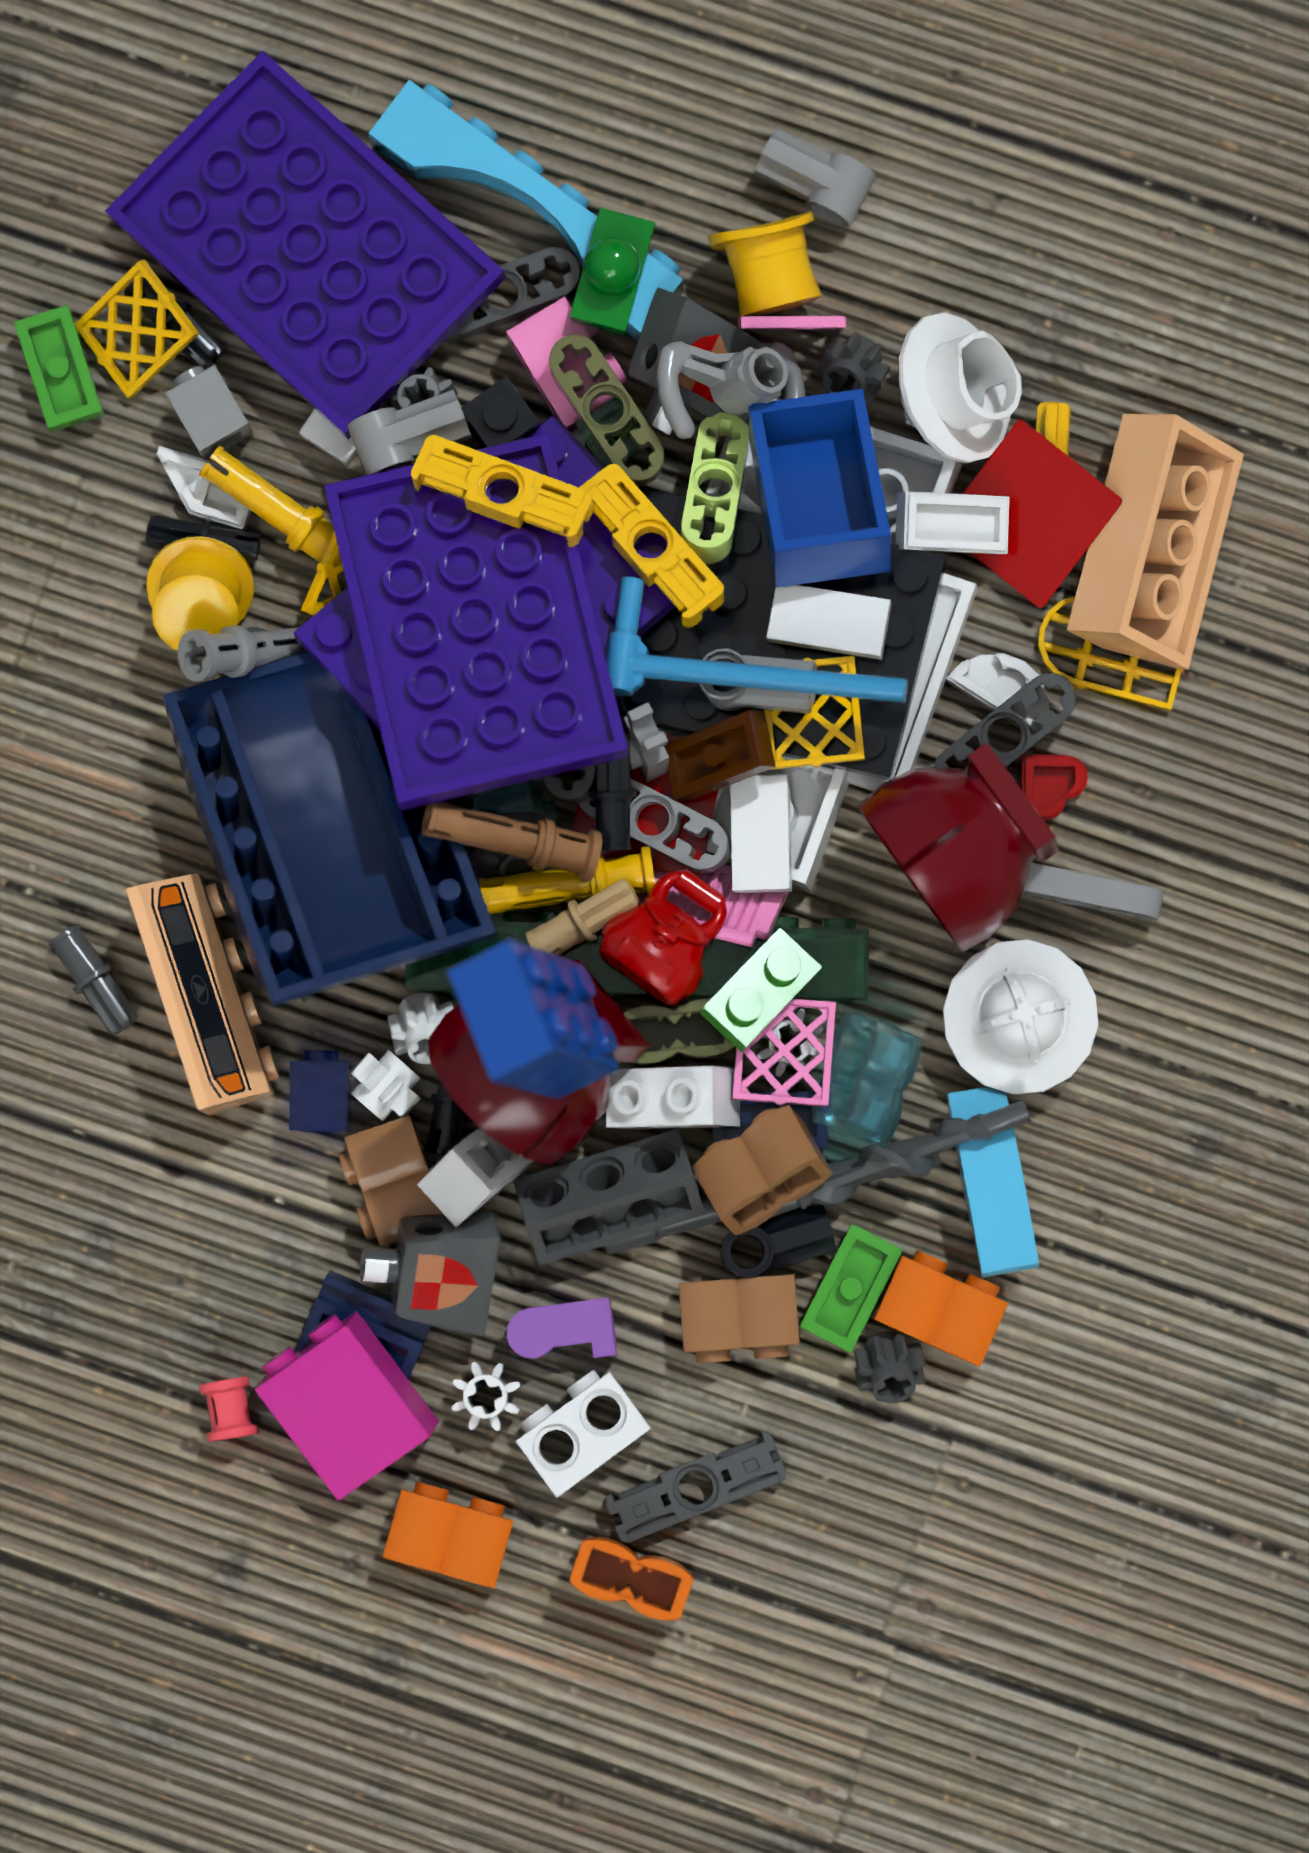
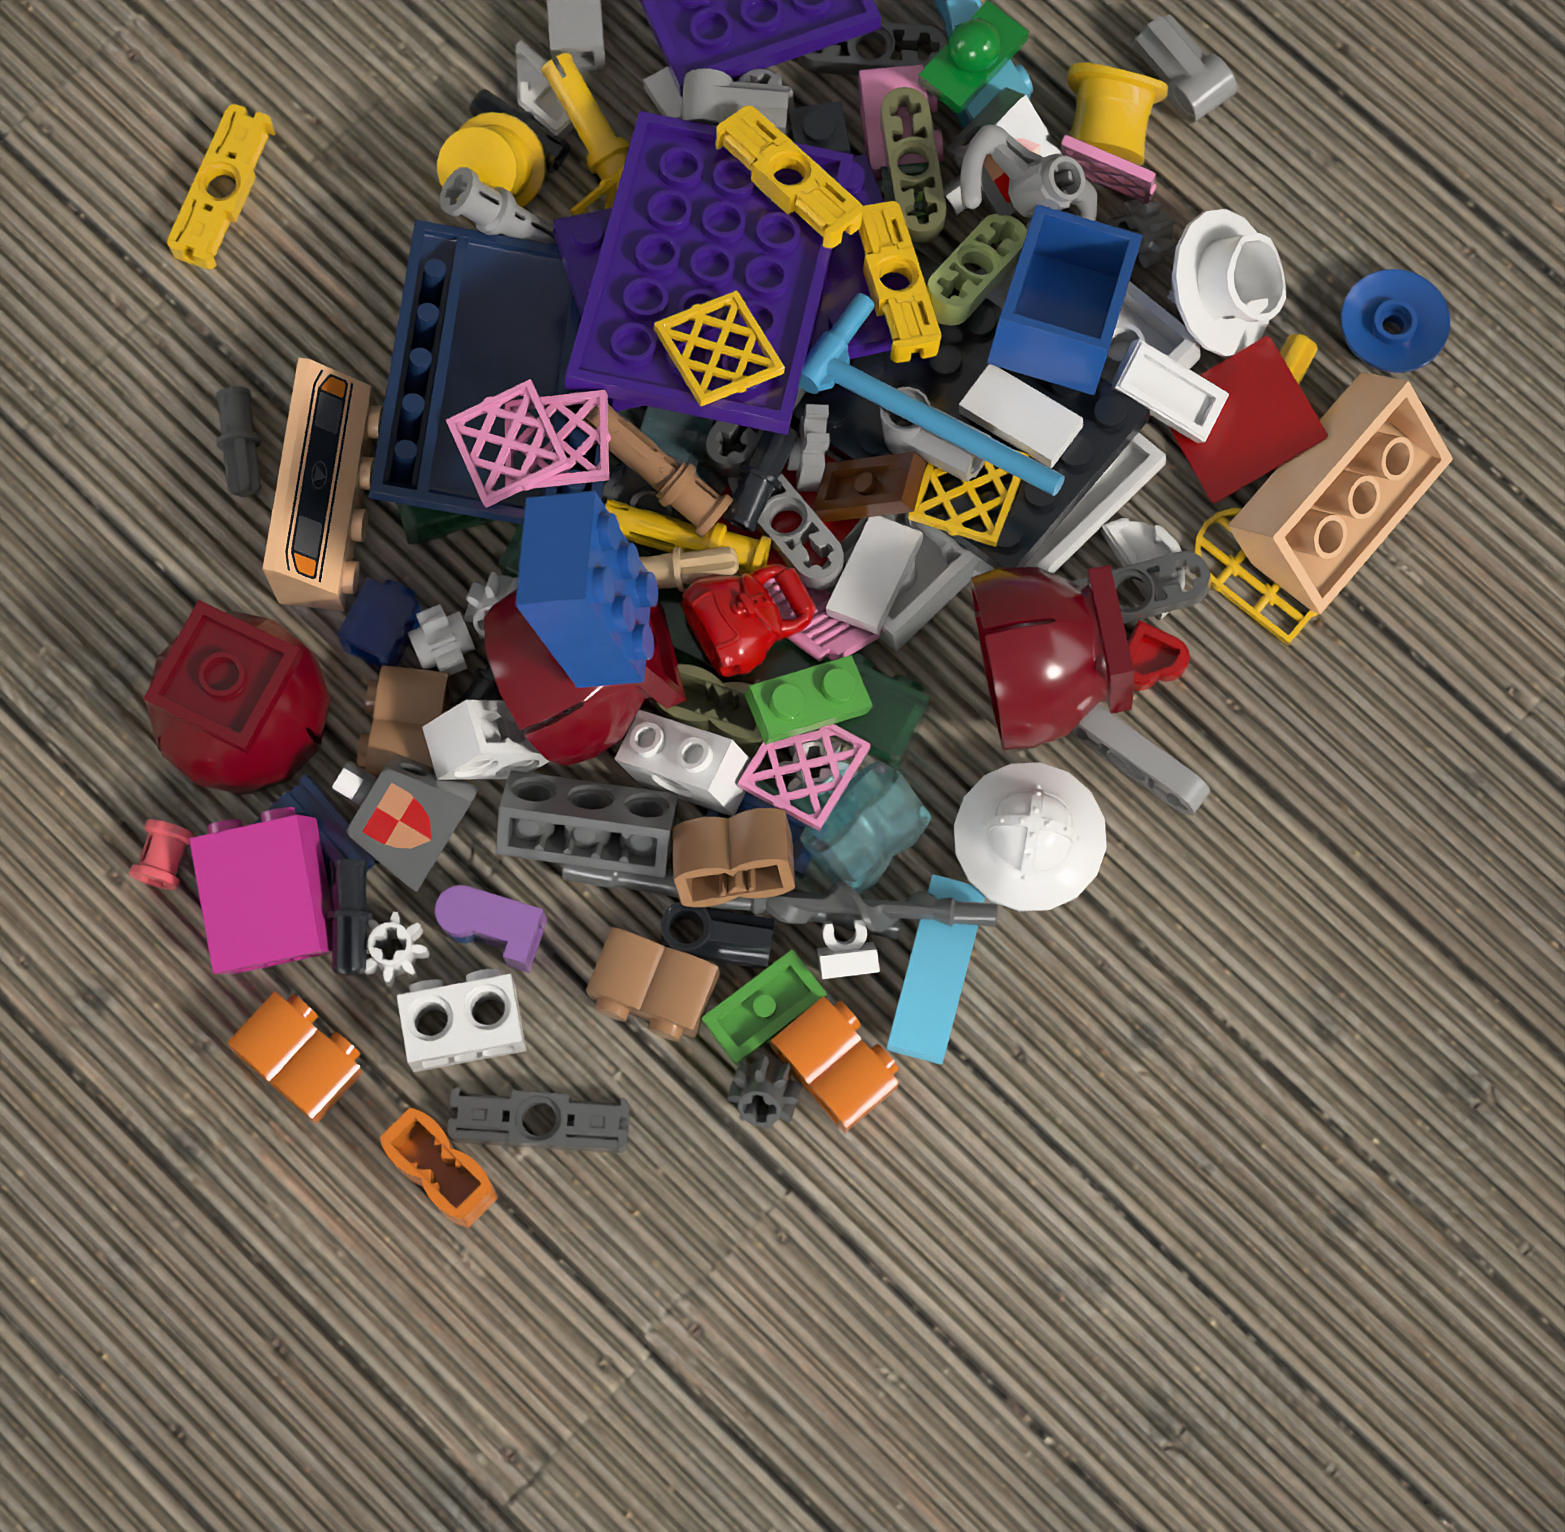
camera: 20 degrees right, 10 degrees down
none -> dark red plate [143,600,330,795]
none -> black axle [326,859,372,976]
none -> bright pink window [446,379,571,508]
none -> bright pink window [505,390,611,489]
none -> yellow window [654,290,785,407]
none -> white tile [816,917,880,979]
none -> blue dish [1341,269,1450,373]

